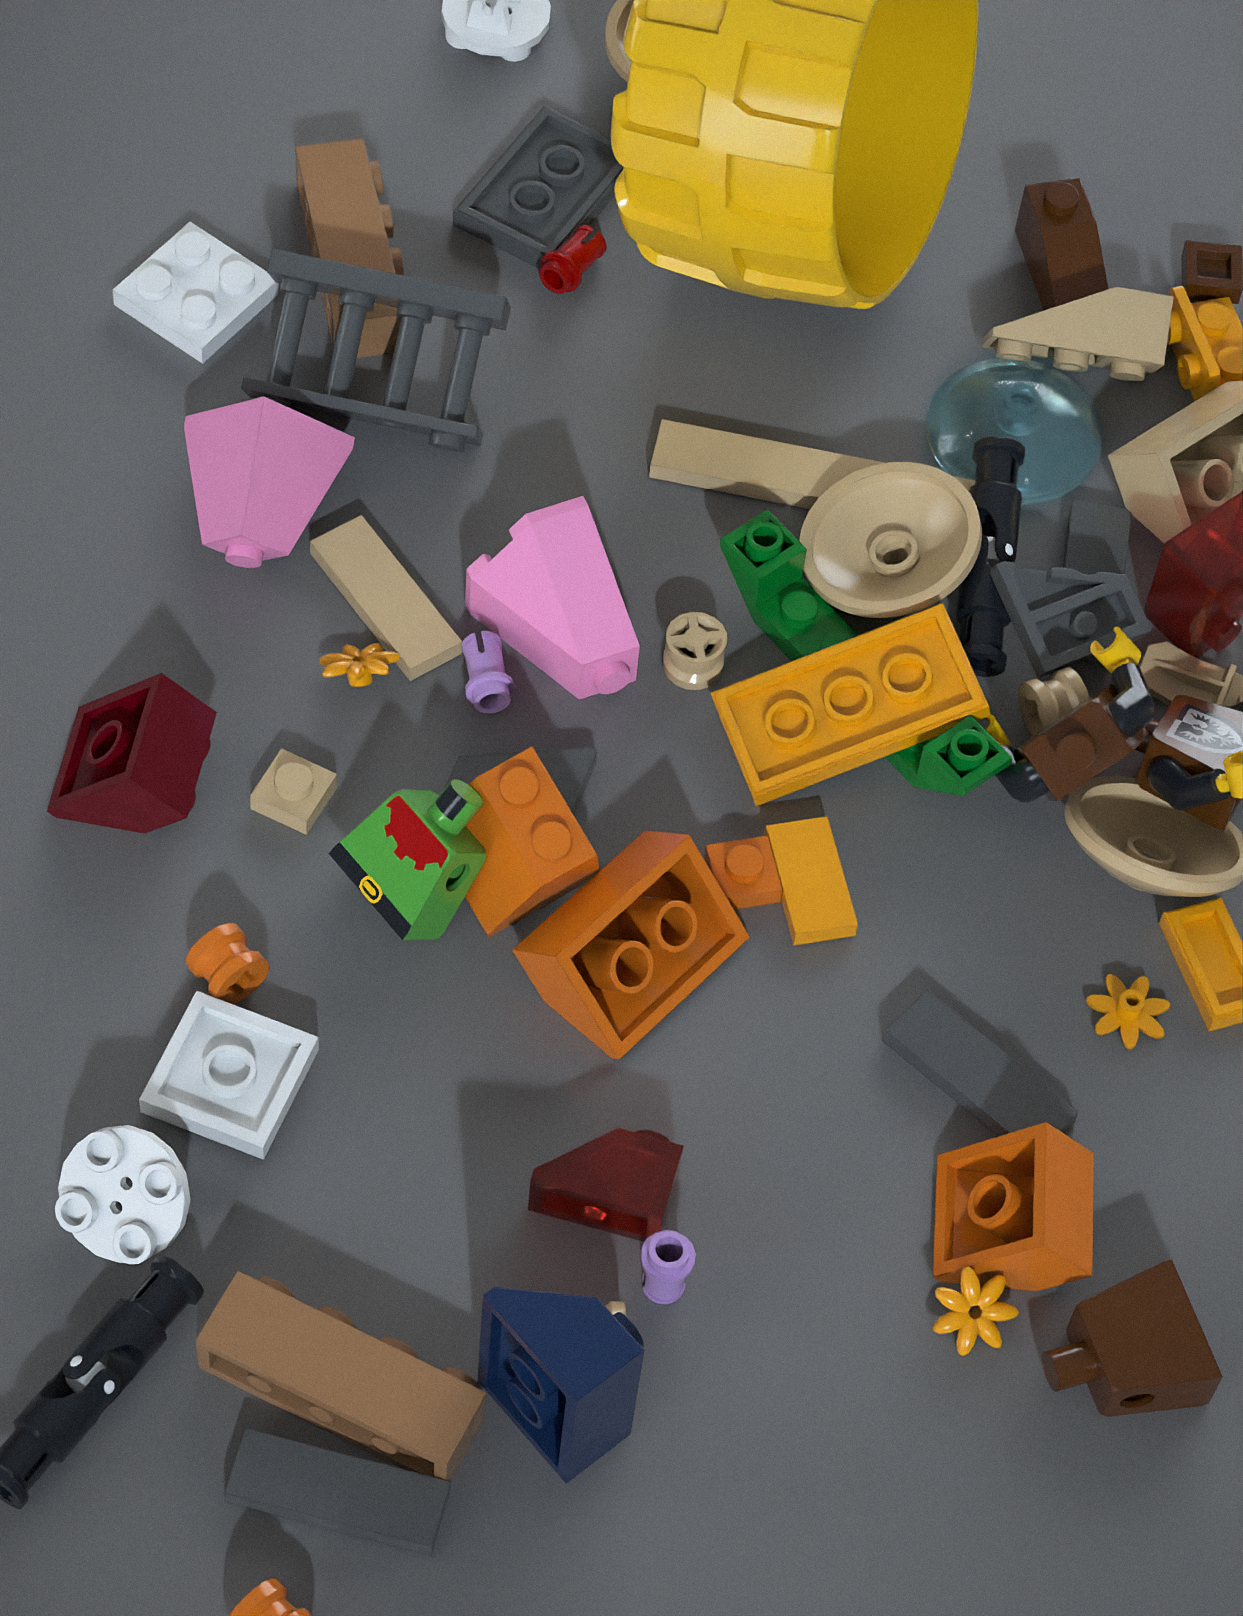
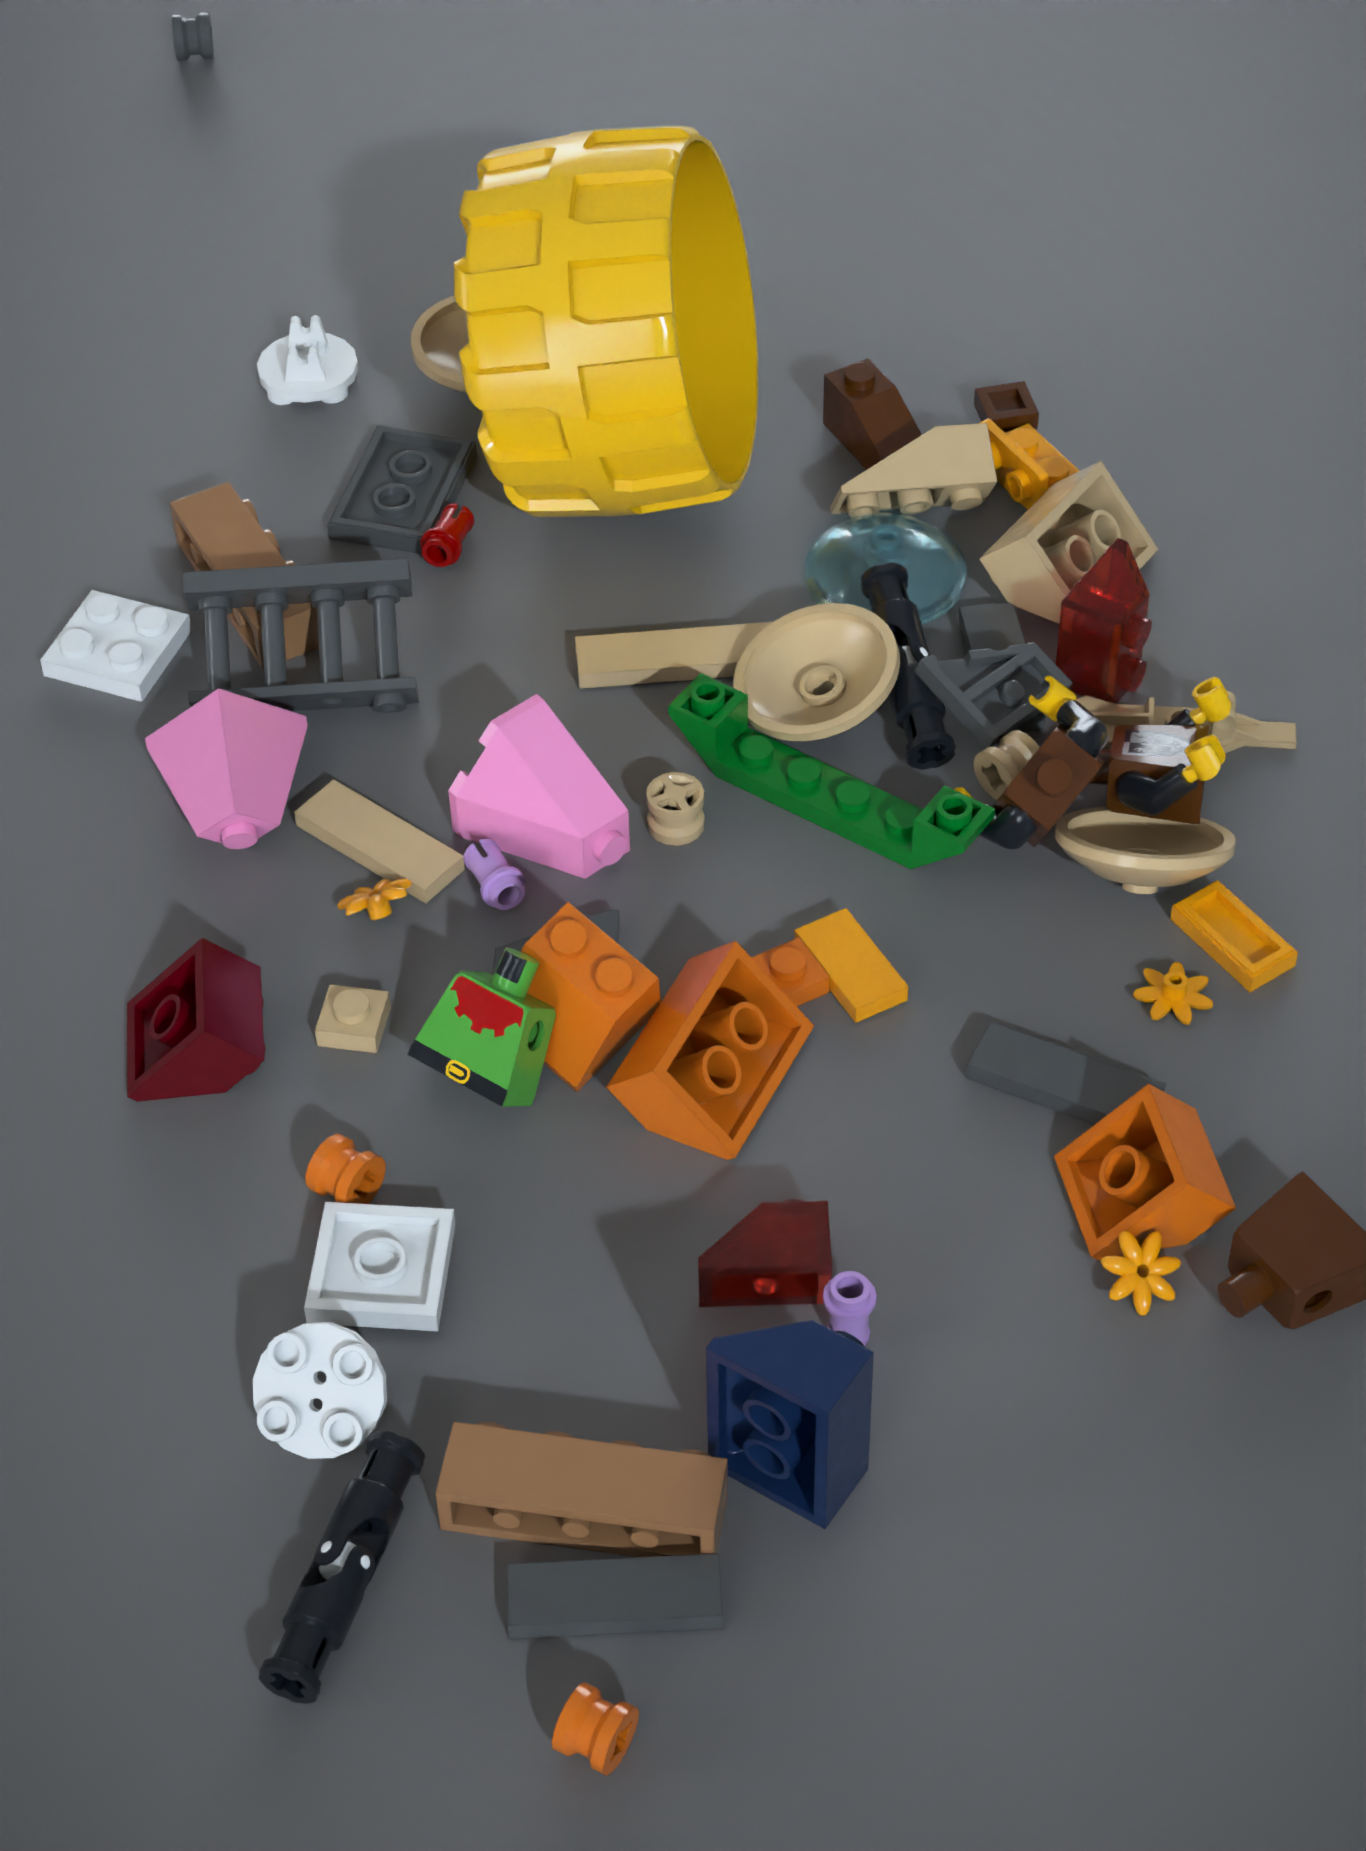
camera: 10 degrees left, 10 degrees down
light orange tile [710,603,990,806] -> none

